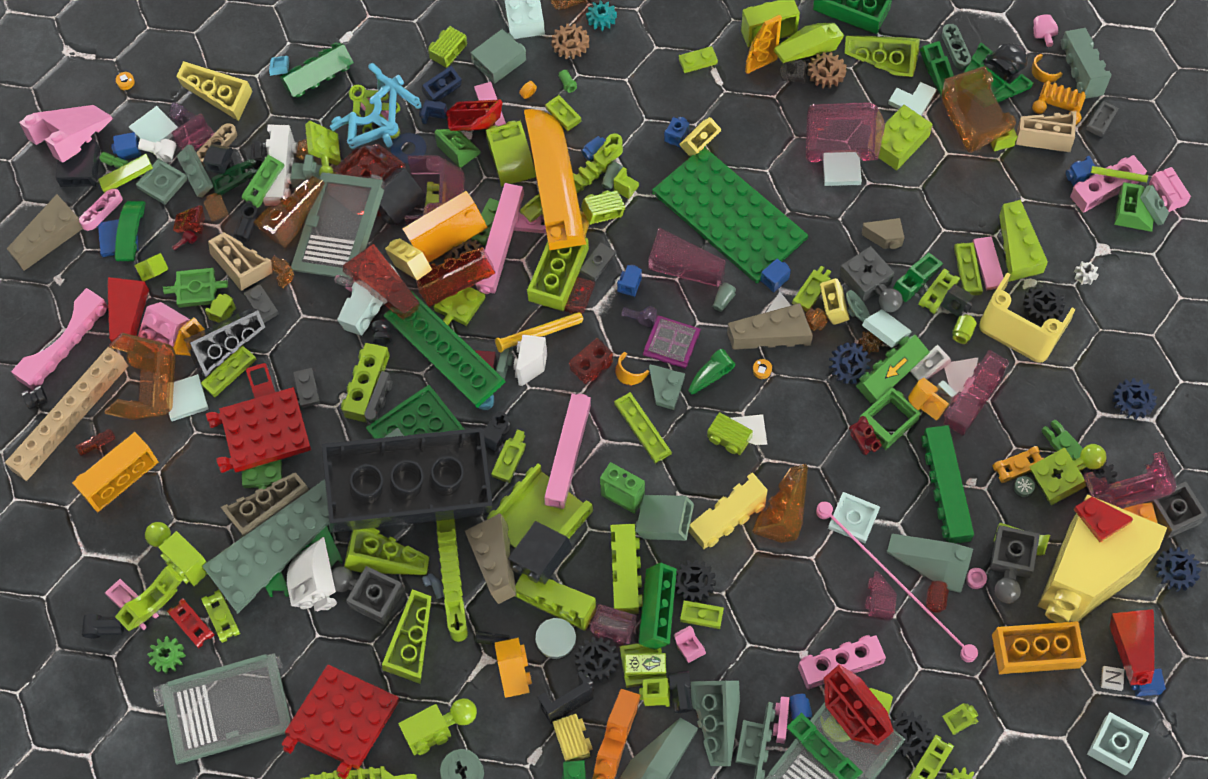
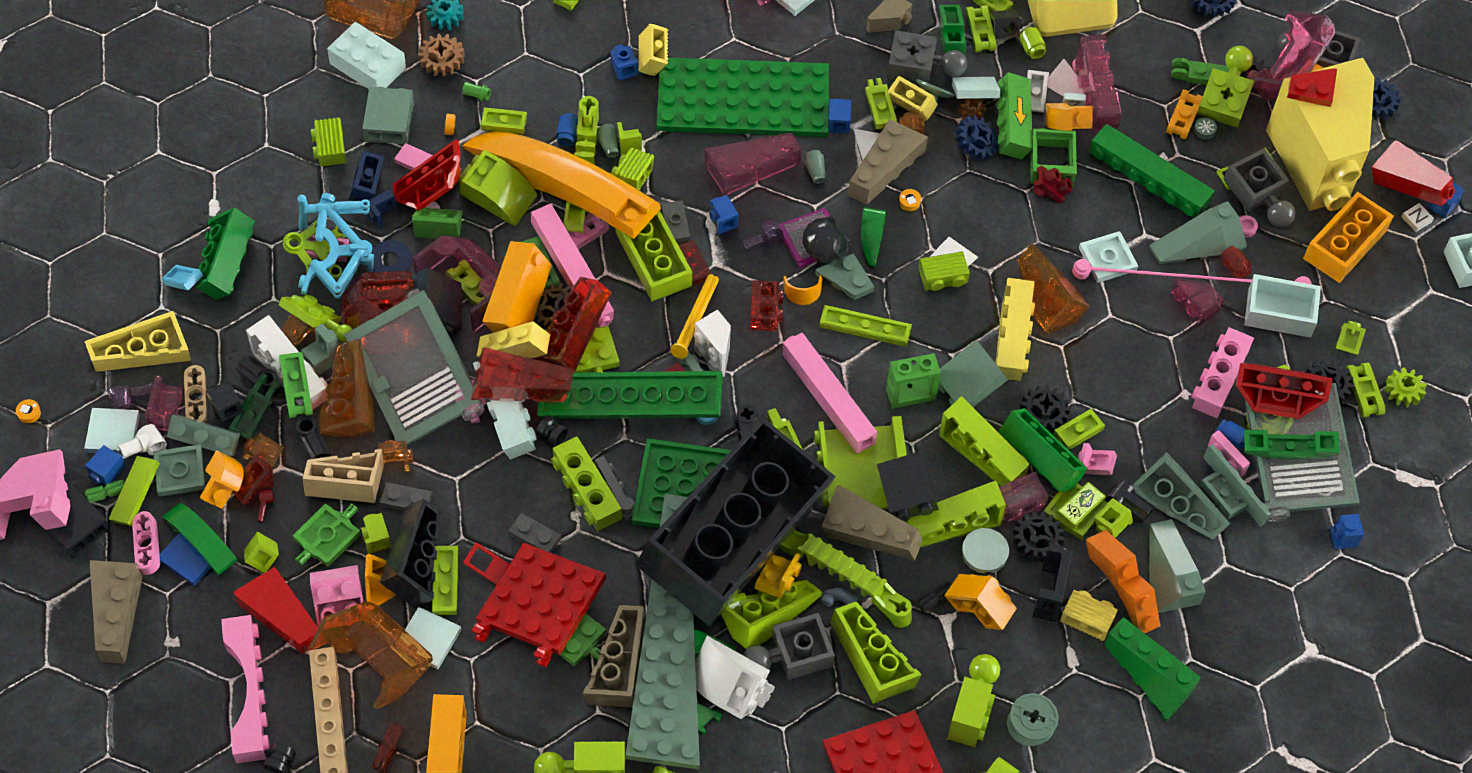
camera: 50 degrees left, 5 degrees down
none -> light orange brick [200,450,244,509]
none -> yellow bracket [755,553,802,599]
none -> black helmet [803,216,851,264]
none -> light aqua piece [1244,274,1321,338]

